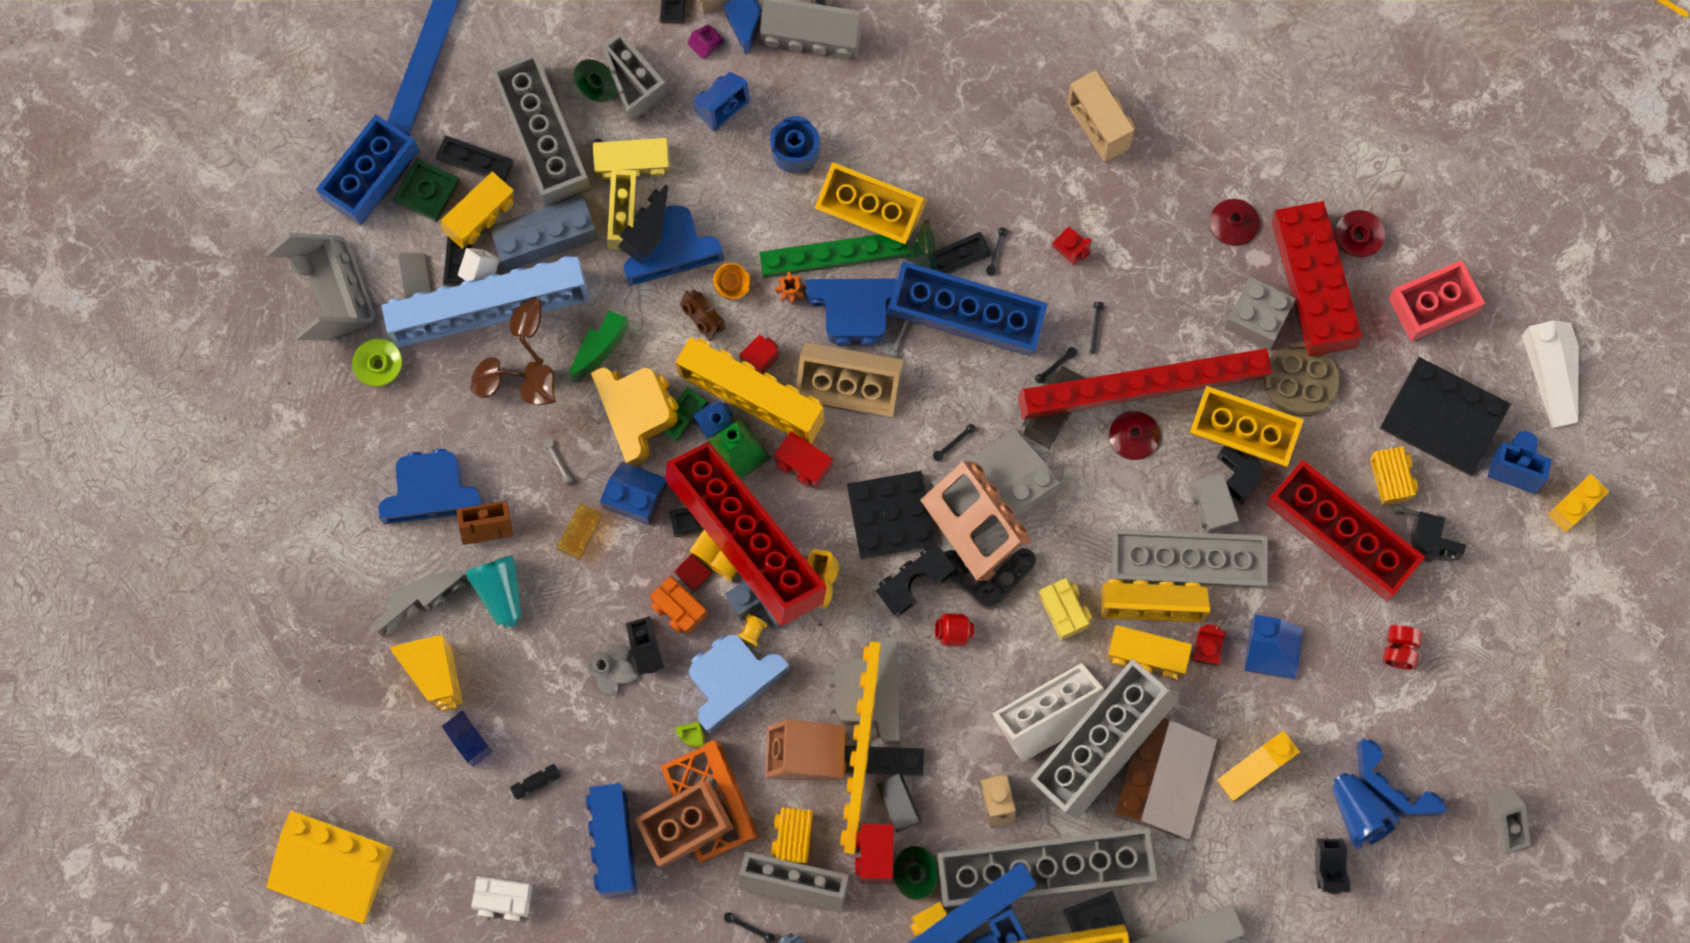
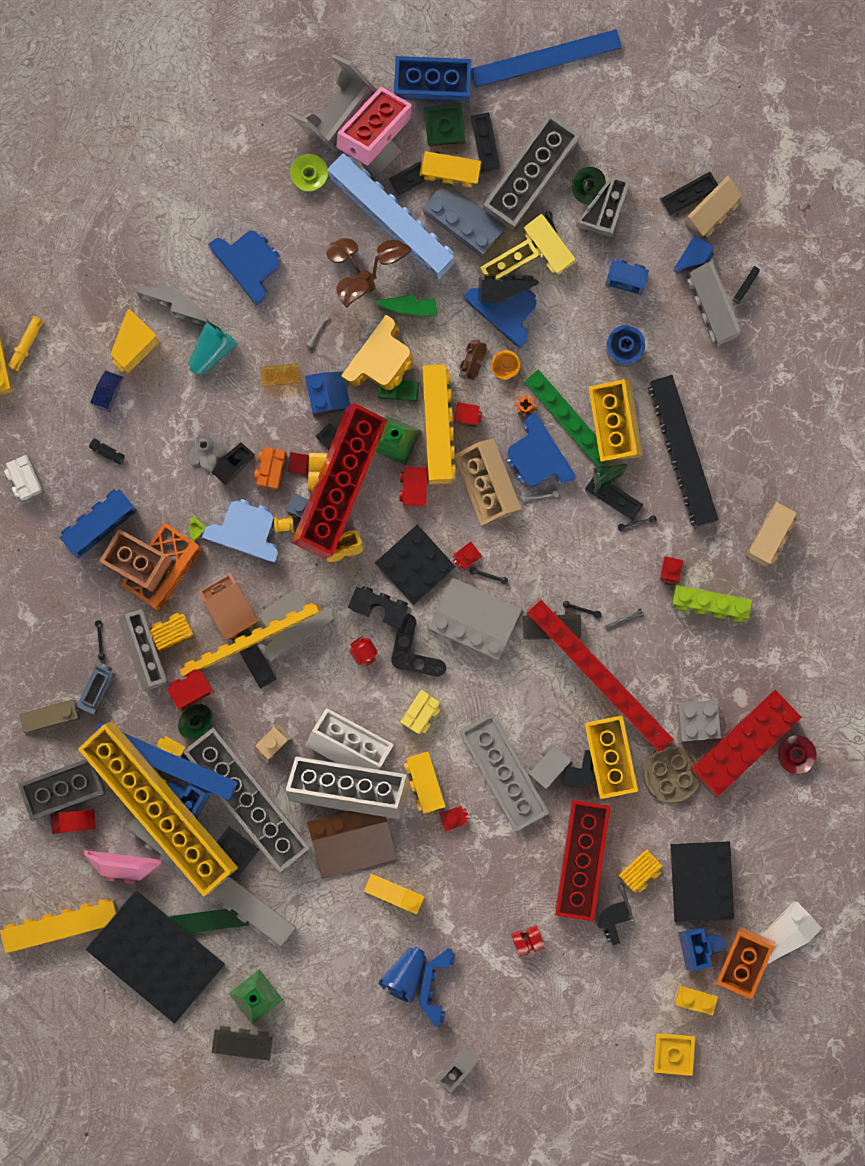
camera: 55 degrees right, 10 degrees up
dark orange brick [456,500,513,545] -> none
white brick [458,248,500,281] -> none
magenta slope [687,24,724,59] -> none
blue brick [691,399,733,438] -> none
tile [876,774,922,833] -> none
blue brick [886,261,1048,356] -> none
window [921,461,1032,581] -> none
yellow slope [1101,579,1210,623] -> none
dark red dish [1109,411,1160,460] -> none
dark red dish [1210,199,1259,246] -> none
blue slope [1244,615,1303,680] -> none
black brick [1315,838,1351,895] -> none
coral brick [1388,260,1485,342] -> none
none -> yellow pin [7,316,44,372]
none -> brick [336,87,412,166]
none -> red bracket [452,541,483,571]
none -> black brick [647,375,719,529]
none -> yellow plate [653,1033,695,1076]
none -> lime brick [671,585,752,623]
none -> orange brick [716,927,776,999]

